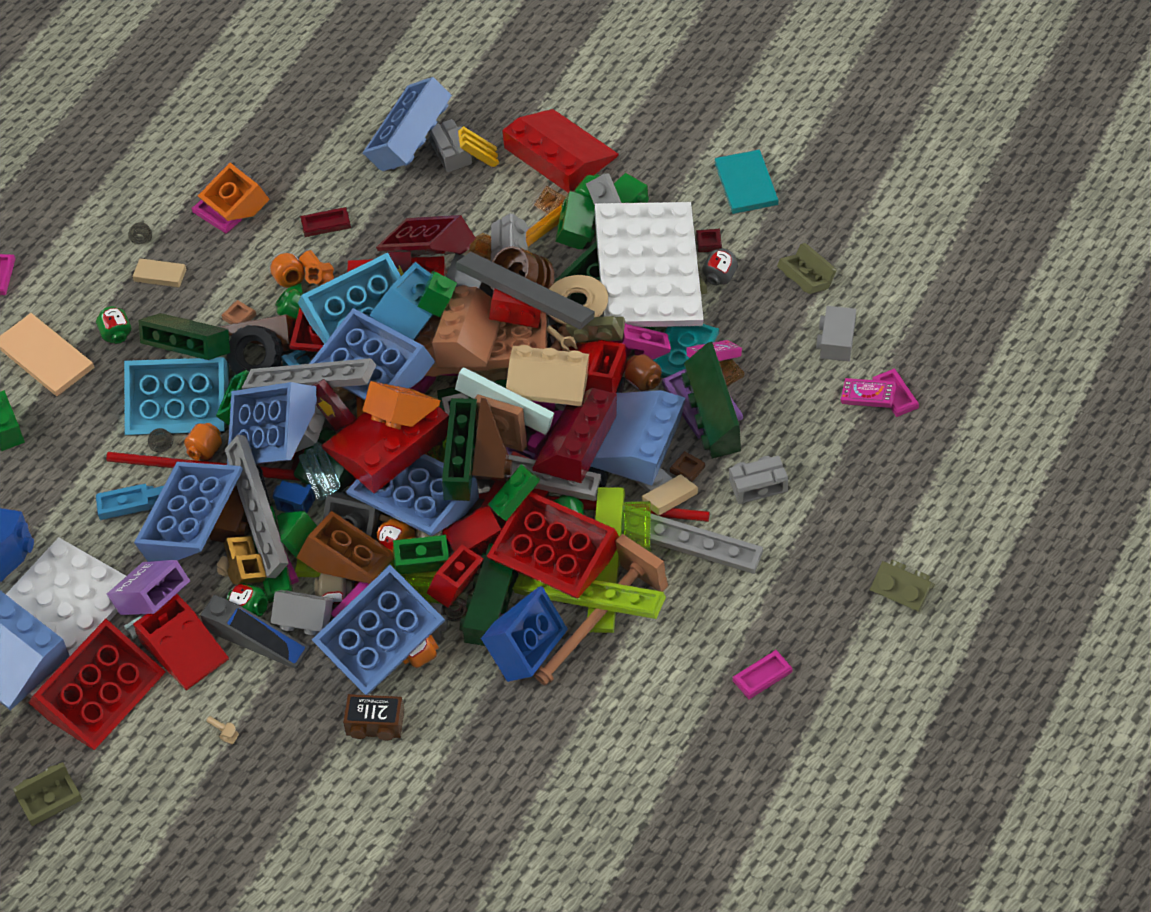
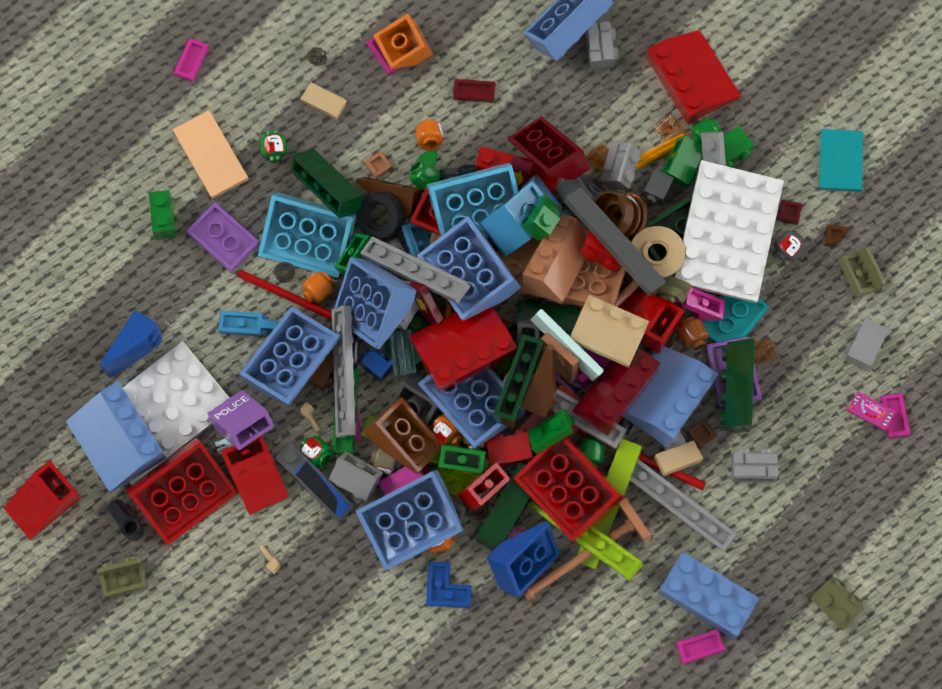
camera: 15 degrees right, 20 degrees up
pearl gold brick [224,536,266,585] -> none
green slope [277,511,317,559] -> none
orange axle [299,250,334,286] -> none
brick [343,694,405,741] -> none
orange slope [362,381,441,429] -> none
yellow tile [458,126,499,167] -> none
tan hand [546,326,577,352] -> none
clear neon green tile [624,501,651,552] -> none
dark pink tile [686,340,742,361] -> none
none -> black piece [105,498,144,541]
none -> medium lavender tile [186,202,261,273]
none -> blue tile [426,561,472,608]
none -> dark grey brick [643,169,674,205]
none -> medium blue brick [658,552,760,640]
none -> reddish brown tile [824,224,849,246]

